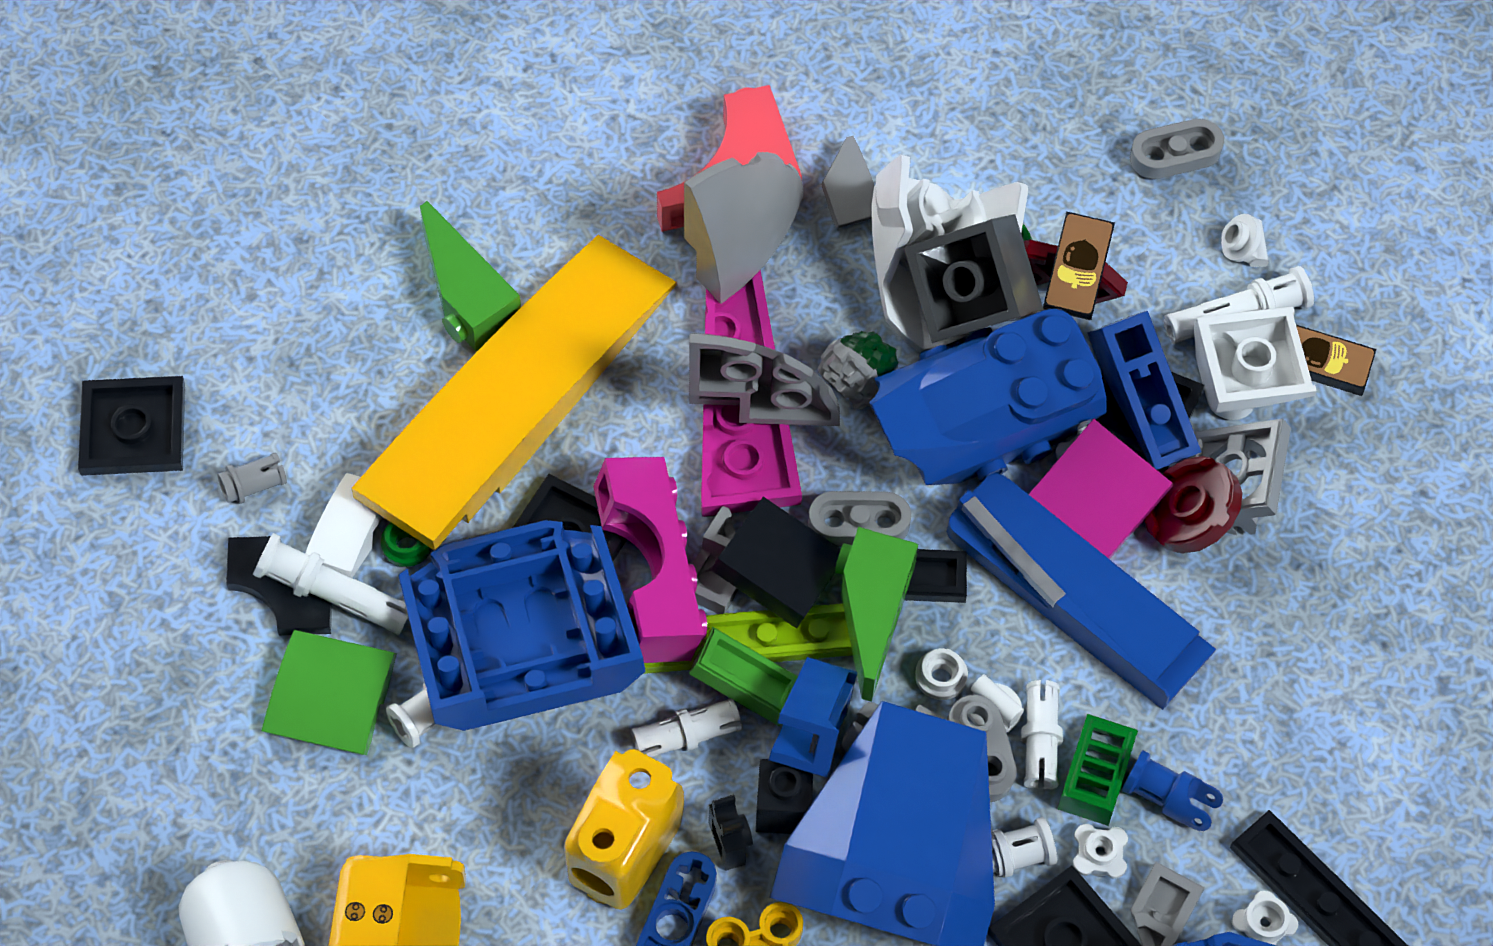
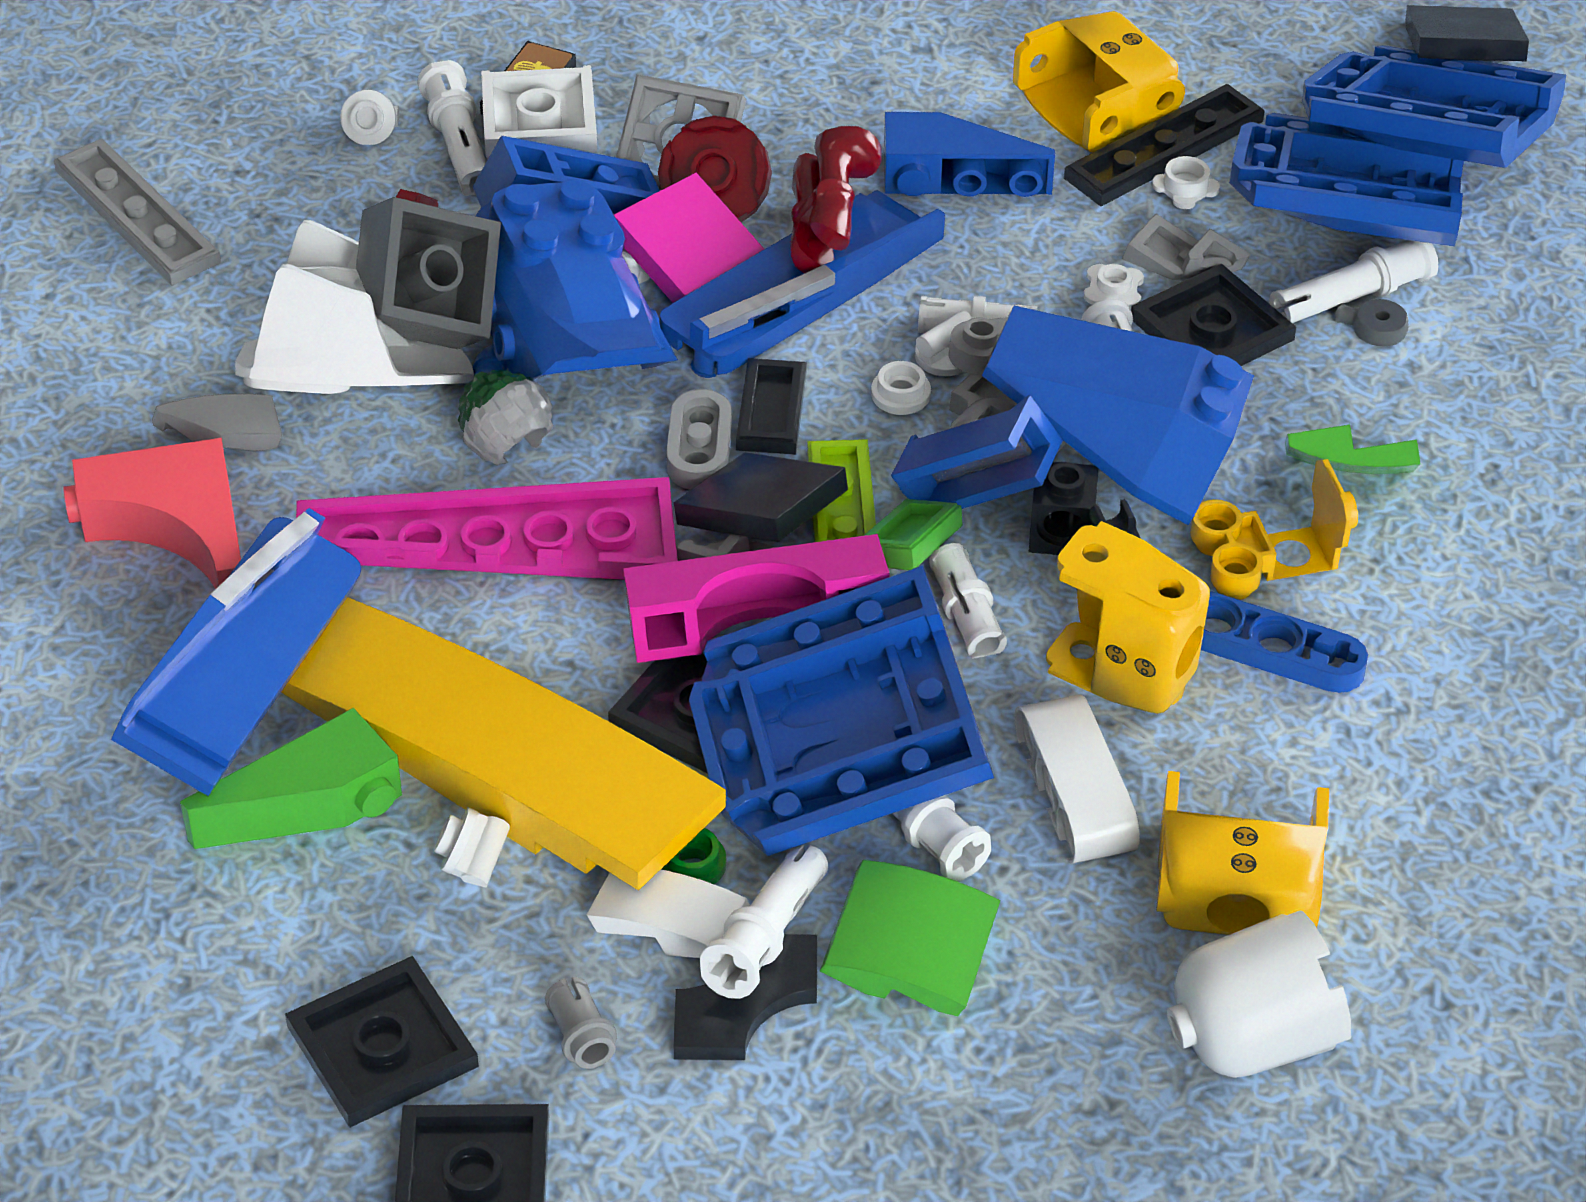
camera: 85 degrees left, 15 degrees down
light grey brick [684,152,803,304] -> none
light grey brick [689,333,840,426] -> none
bright green slope [835,527,919,702] -> none
medium nougat tile [1043,211,1115,320] -> none
green slope [1057,714,1138,826] -> none
blue piece [1122,750,1223,831] -> none
light grey plate [1130,119,1224,179] -> none
none -> light grey tile [54,139,221,286]
none -> blue piece [111,508,362,796]
none -> black tile [285,956,479,1128]
none -> white plate [434,807,510,888]
none -> dark red piece [790,126,882,273]
none -> blue slope [884,112,1055,197]
none -> yellow piece [1013,11,1185,153]
none -> white beam [1015,694,1140,864]

